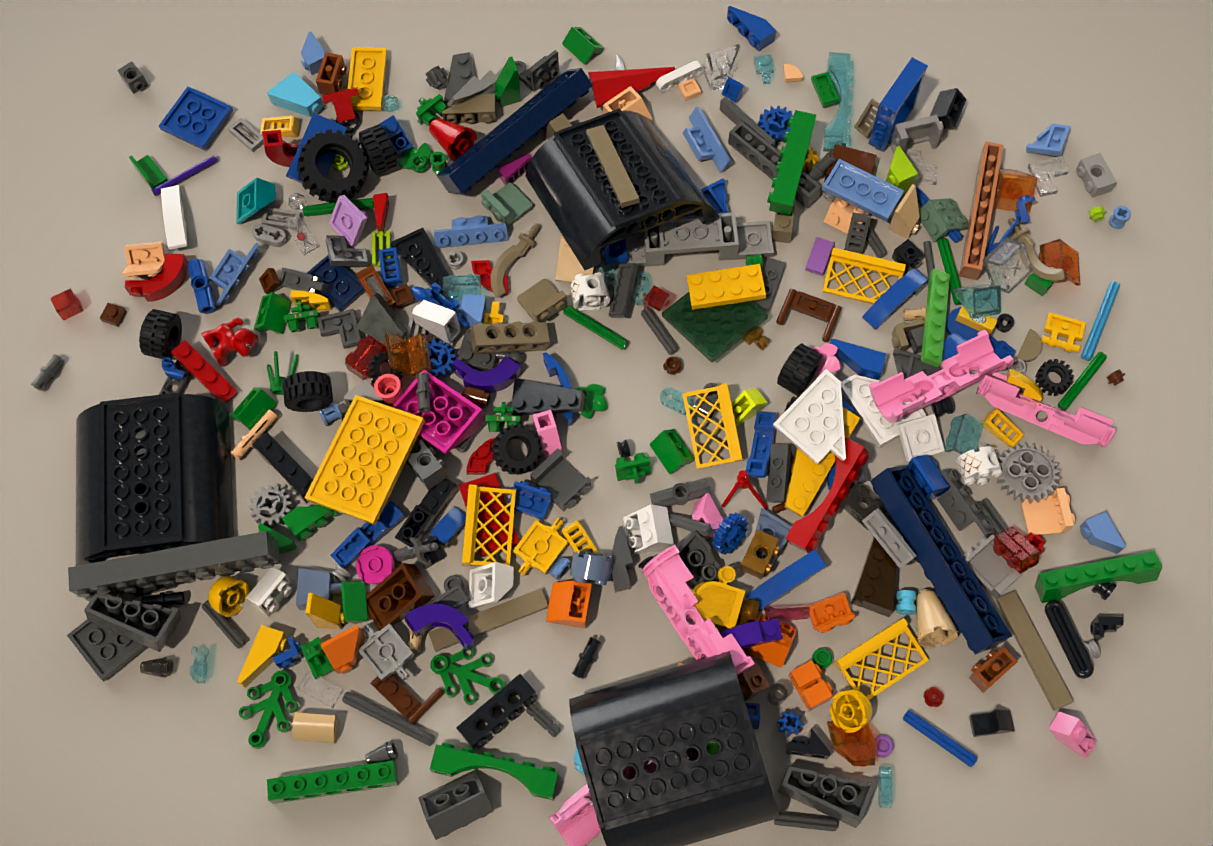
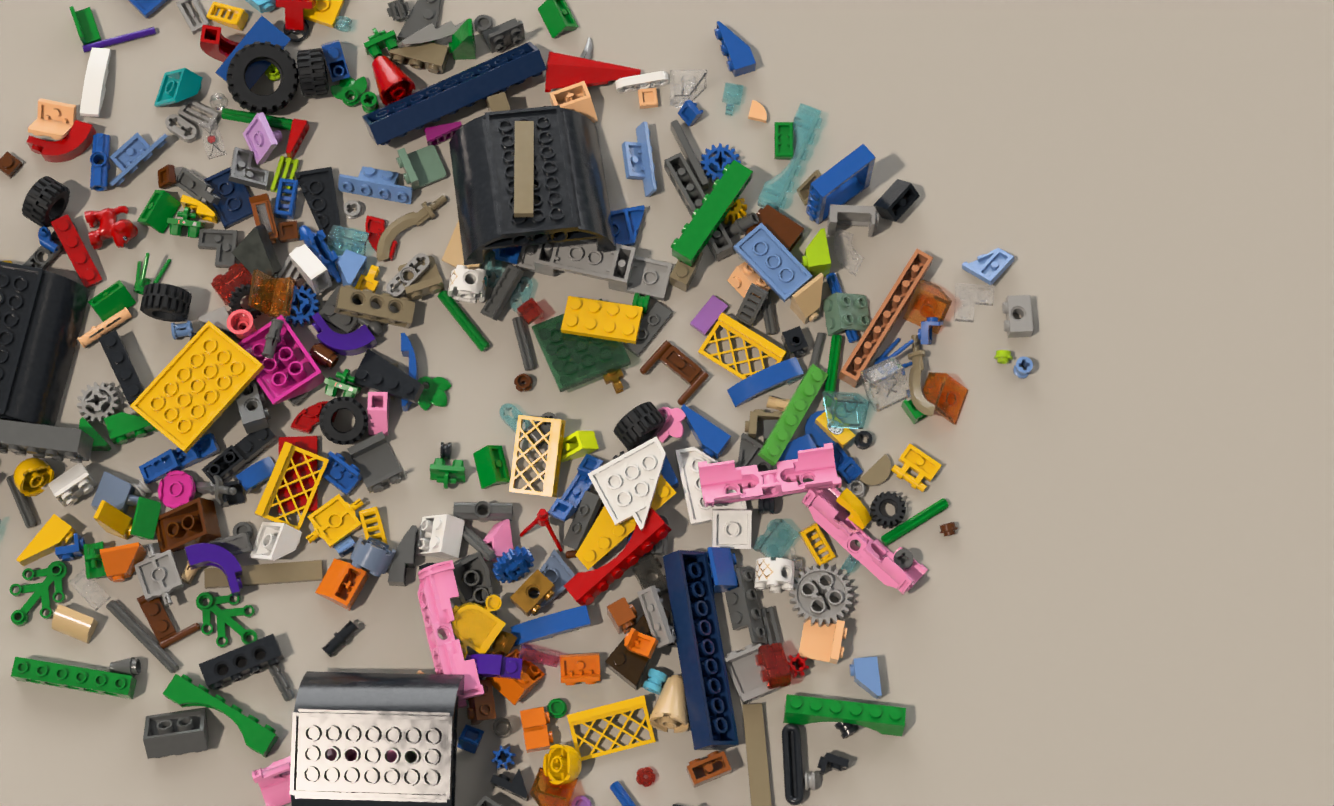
camera: 15 degrees right, 5 degrees up
dark azure axle [1081,281,1120,361] -> none
none -> light grey beam [386,253,430,298]
none -> dark orange brick [607,597,638,634]
none -> orange bracket [624,628,658,659]
none -> clear light blue bush [841,555,858,574]
none -> dark grey wheel [894,549,913,570]

